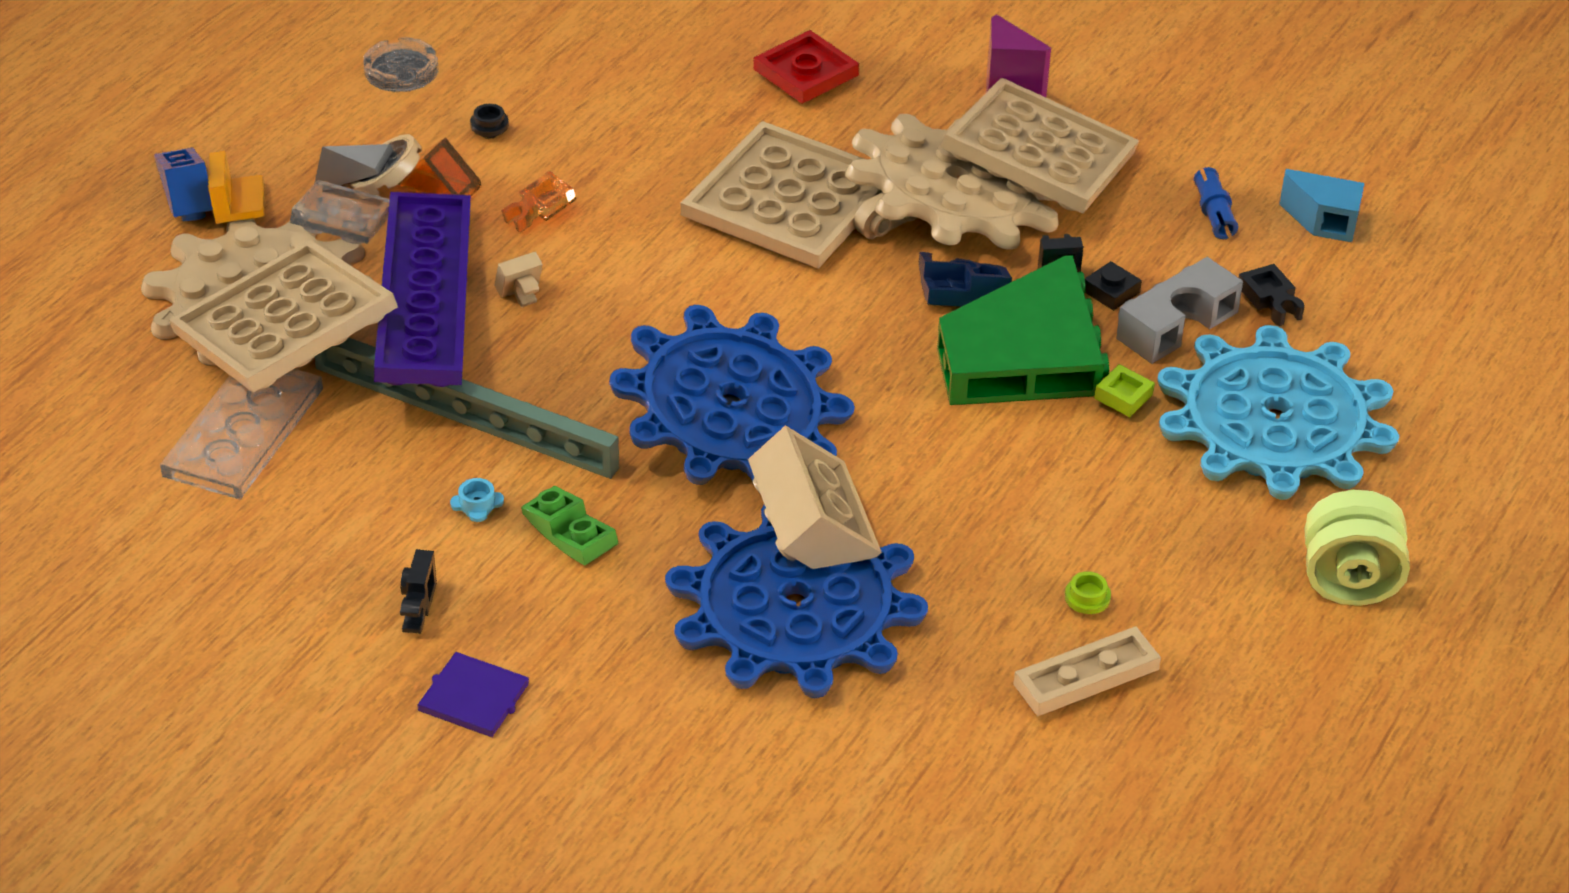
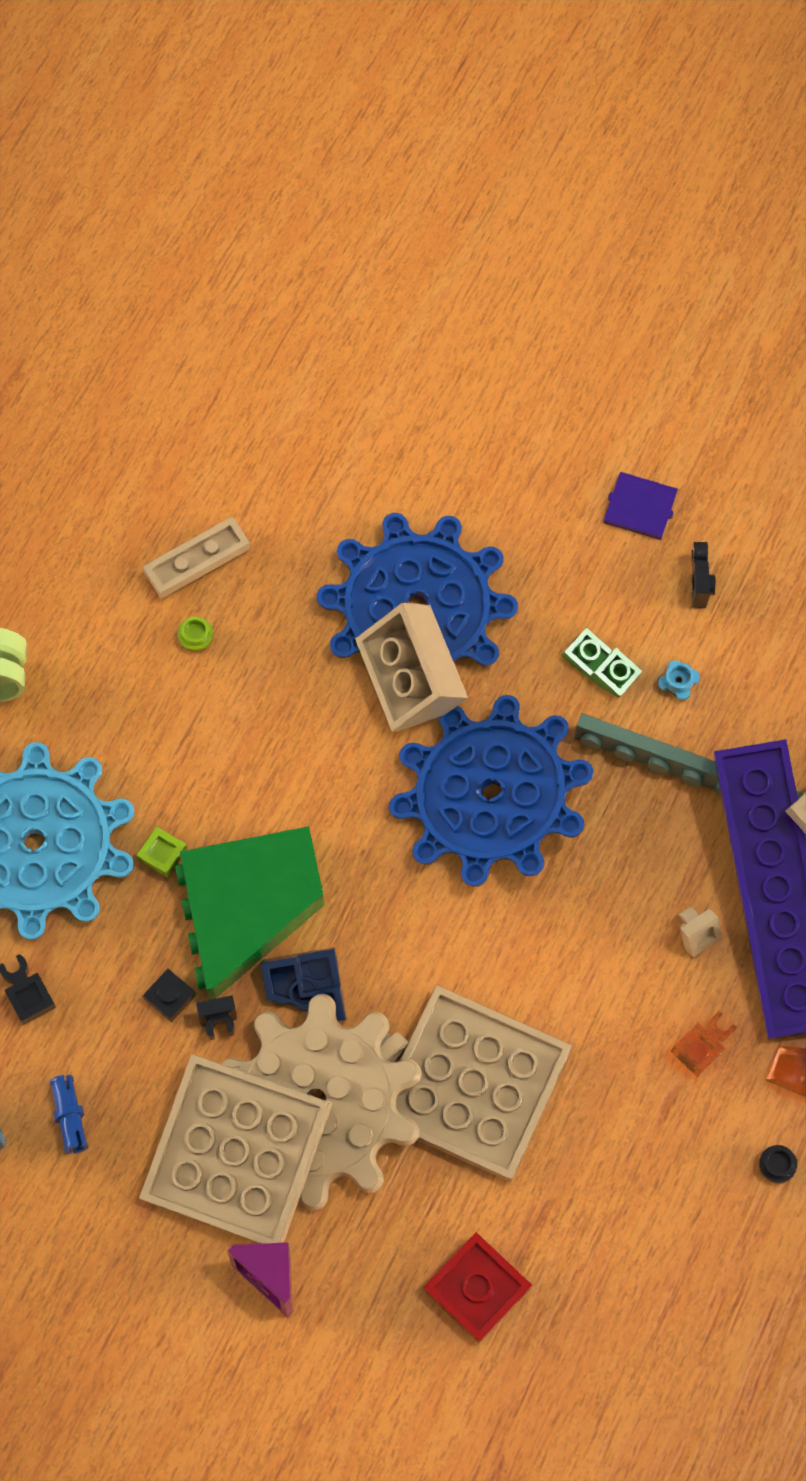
camera: 175 degrees right, 25 degrees up
light grey arch [1116,257,1243,364] -> none

